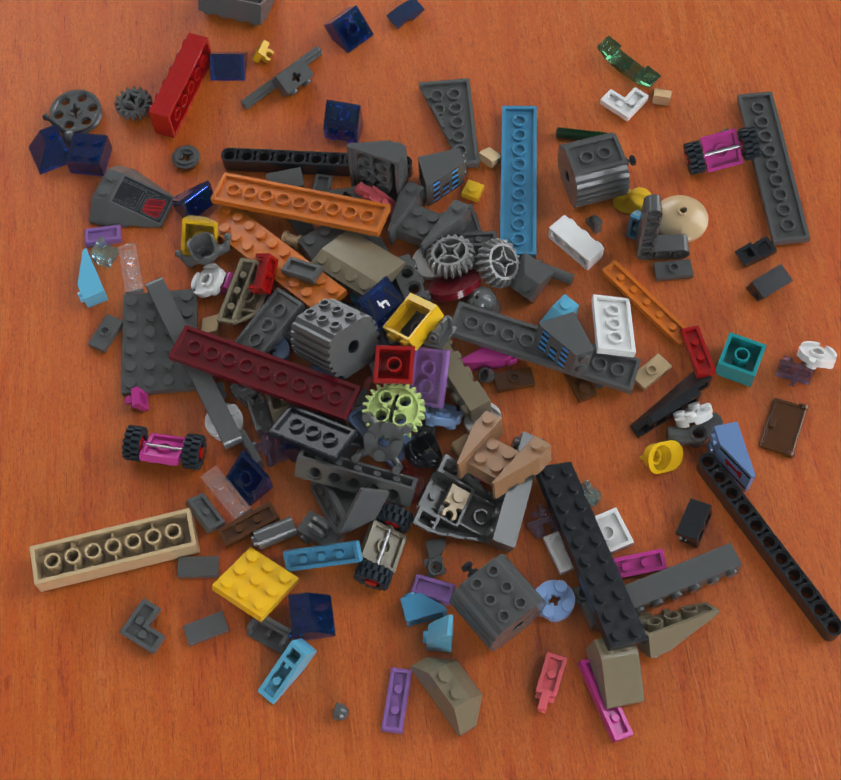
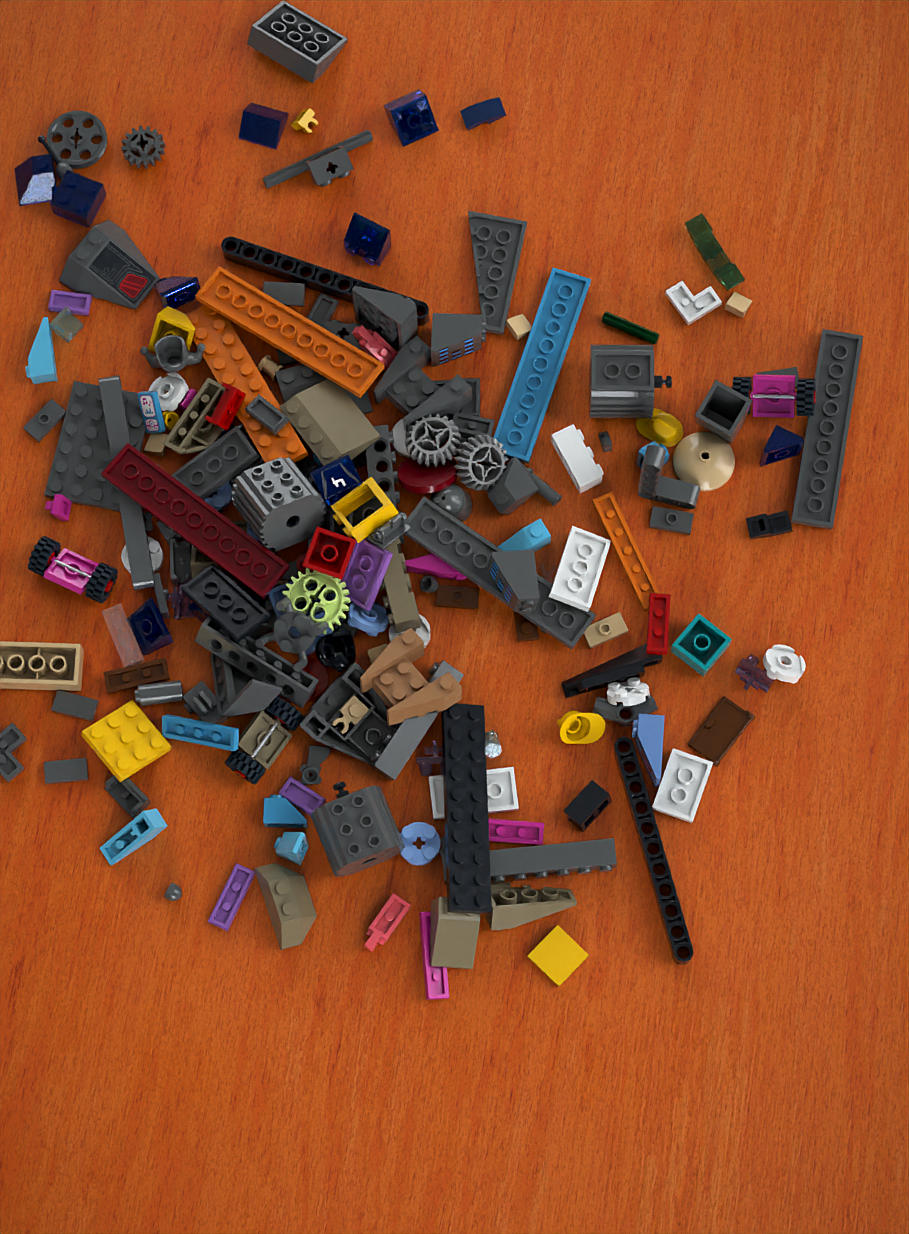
camera: 15 degrees right, 10 degrees up
clear plate [118,243,145,294] -> none
red brick [148,33,213,138] -> none
dark grey gear [172,145,201,170] -> none
dark grey plate [185,493,225,534] -> none
clear blue slope [288,592,336,640] -> none
yellow plate [461,179,485,203] -> none
black hinge [746,264,793,301] -> none
none -> tile [137,391,166,433]
none -> yellow plate [162,410,179,430]
none -> yellow tile [527,925,589,987]
none -> white plate [652,748,713,823]
none -> dark grey slope [695,380,752,443]
none -> clear blue slope [759,425,804,467]

